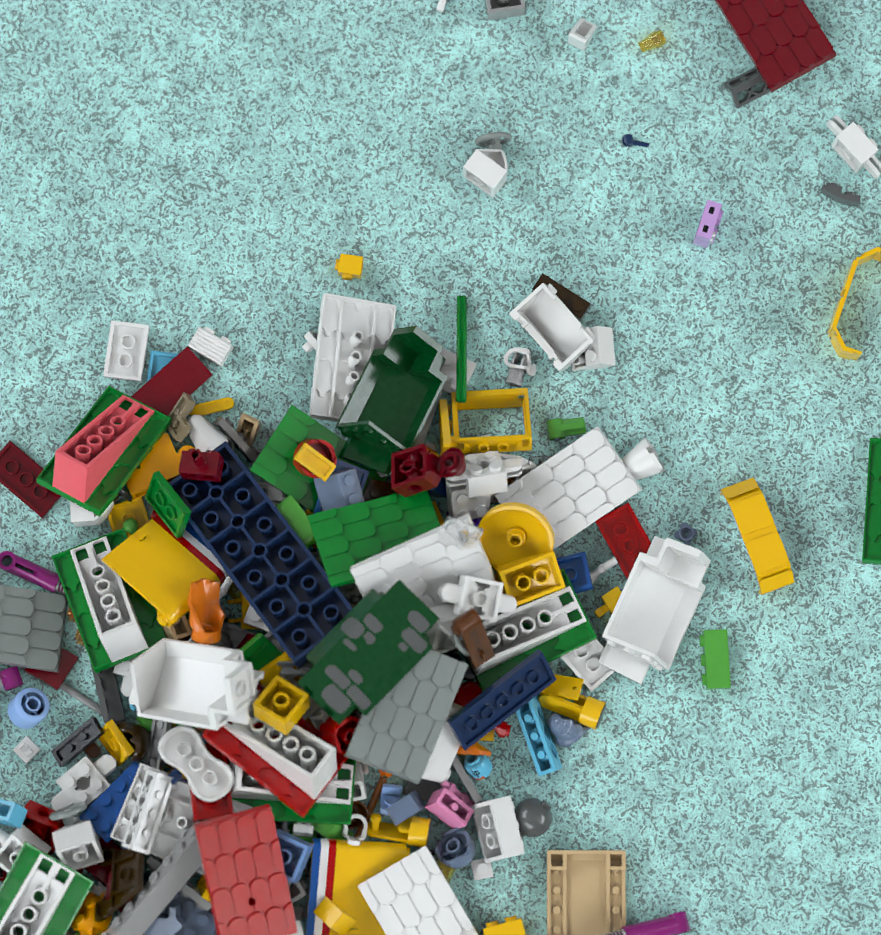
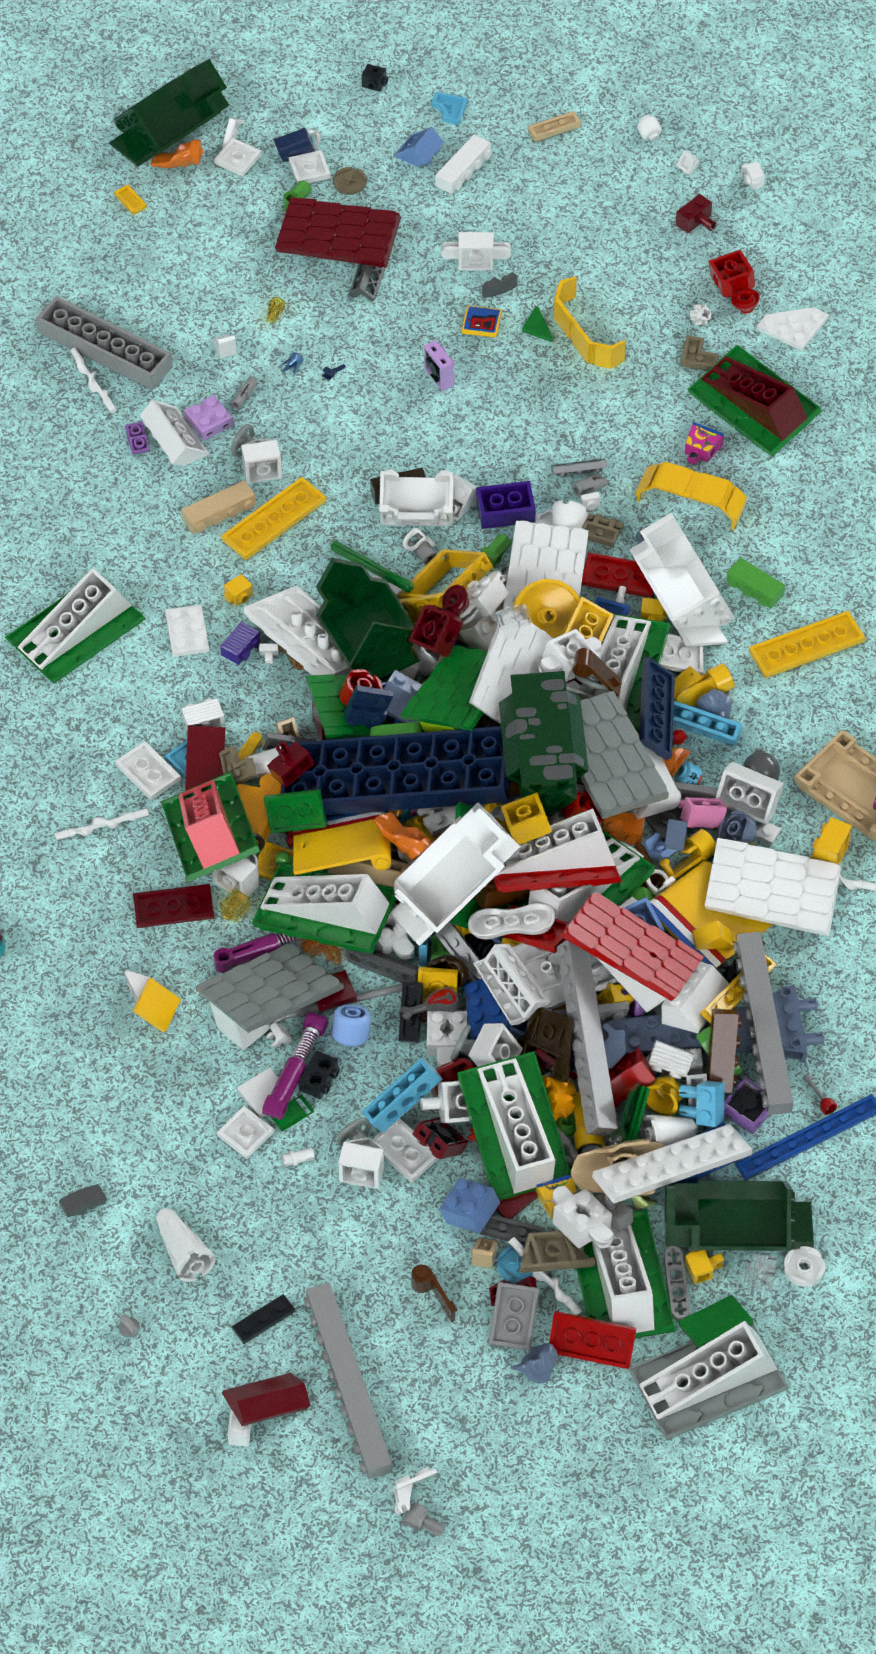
camera: 50 degrees left, 25 degrees down
white tile [13,736,41,764] -> none
dark blue hand [168,769,188,785] -> none
yellow tile [293,443,336,482] -> none
none -> piece [5,568,146,684]
none -> white piece [54,808,149,841]
none -> medium lavender slope [125,421,150,455]
none -> white slope [140,400,209,466]
none -> white plate [165,605,209,657]
none -> tan brick [181,480,256,534]
none -> lavender piece [184,395,233,441]
none -> dark purple brick [220,621,261,665]
none -> clear yellow brick [220,888,251,923]
none -> yellow plate [221,477,327,561]
none -> light grey pin [231,377,258,410]
none -> flat silver piece [280,352,304,377]
none -> dark blue plate [344,685,393,729]
none -> dark grey piece [401,987,459,1020]
none -> slope [462,306,502,338]
none -> dark purple brick [476,481,536,529]
none -> green tile [522,306,553,342]
none -> white tile [535,509,553,525]
none -> plate [551,459,607,476]
none -> light grey hinge [572,474,608,498]
none -> white plate [580,492,600,511]
none -> dark tan plate [582,513,624,548]
none -> dark pink torso [685,422,724,465]
none -> yellow plate [748,610,865,679]

